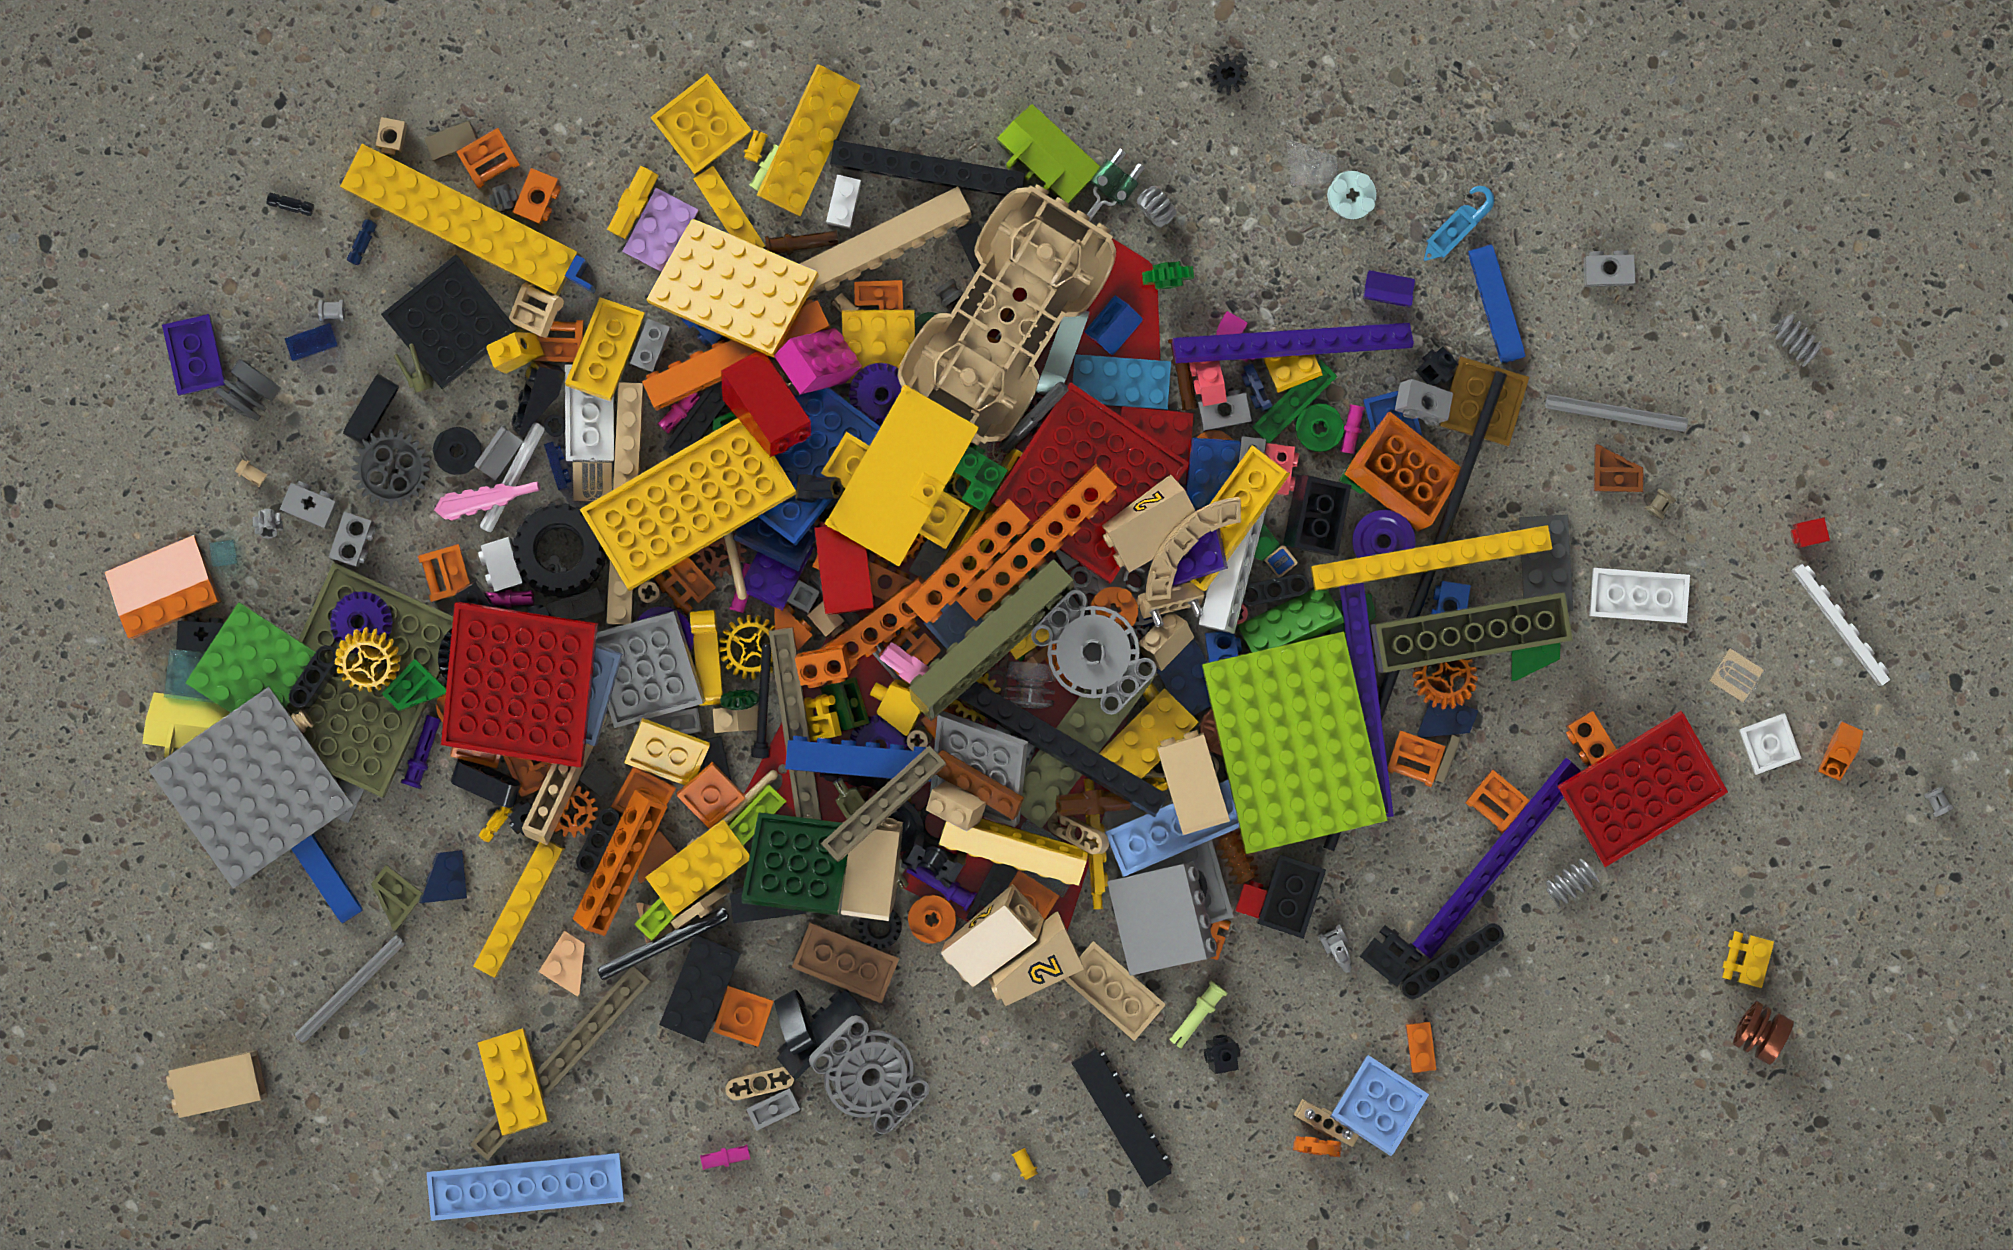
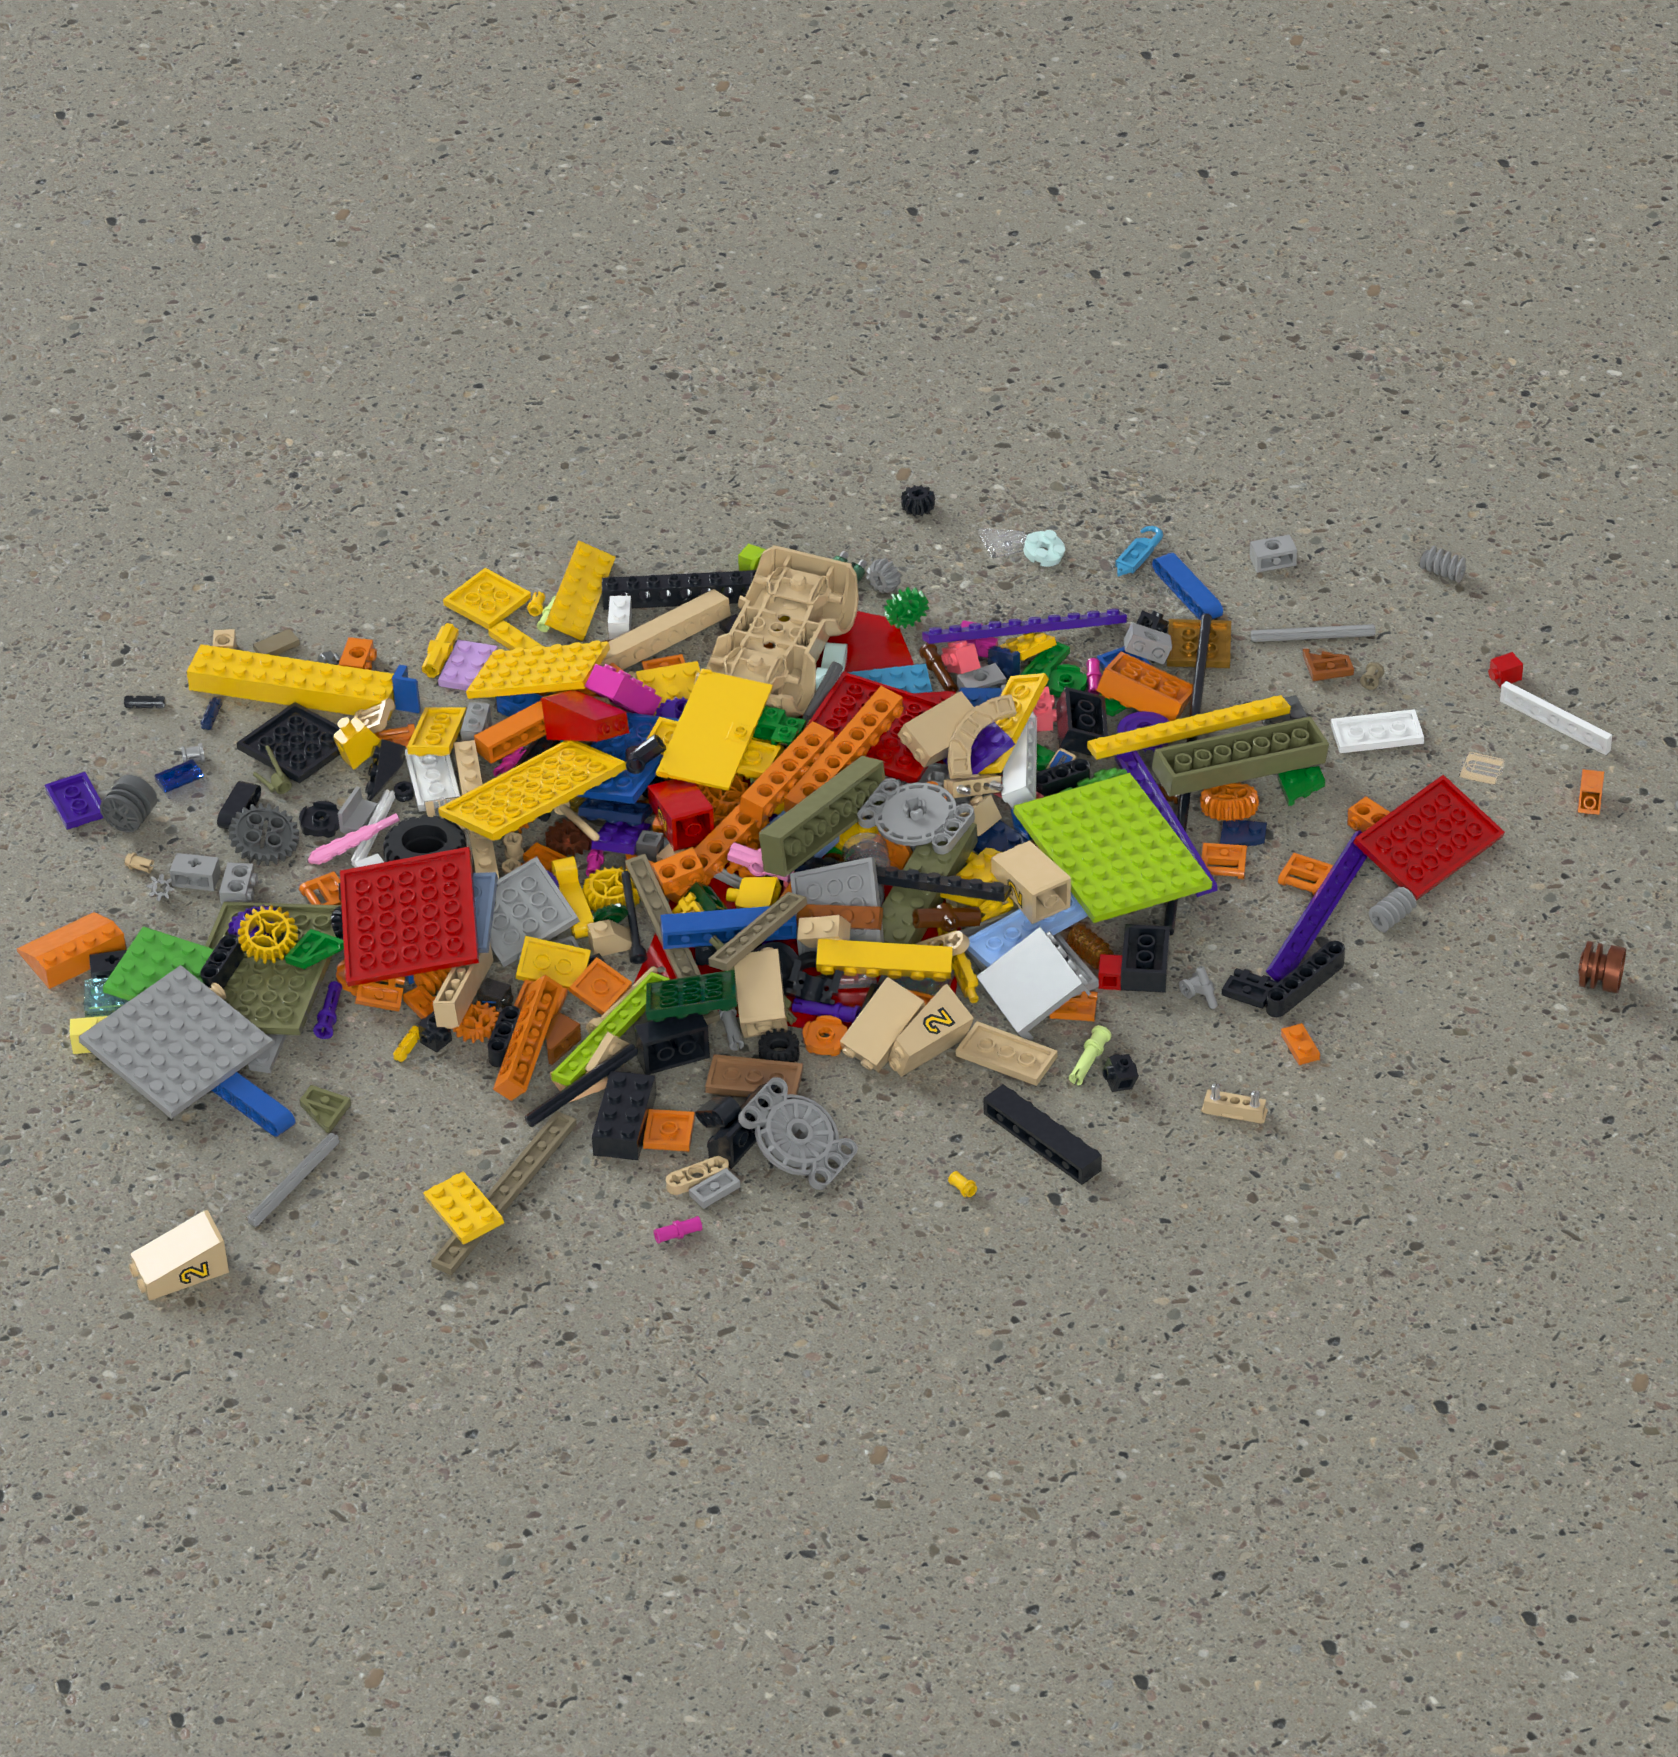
camera: 10 degrees left, 45 degrees down
clear light blue tile [209,540,237,567] -> none
dark blue wing [419,850,467,903] -> none
light blue plate [426,1153,625,1221] -> none
black beam [450,759,521,808] -> none
orange plate [456,128,520,189] -> none
yellow brick [473,841,565,978] -> none
light nougat wing [538,931,585,997] -> none
clear blue plate [544,442,572,492] -> none
yellow plate [645,820,750,916] -> none
blue panel [1084,295,1143,355] -> none
orange plate [1293,1136,1342,1157] -> none
light blue plate [1330,1055,1429,1156] -> none
dark purple panel [1363,270,1415,308] -> none
dark tan tile [1434,735,1461,783] -> none
yellow plate [1722,931,1774,988] -> none
white tile [1739,713,1802,775] -> none

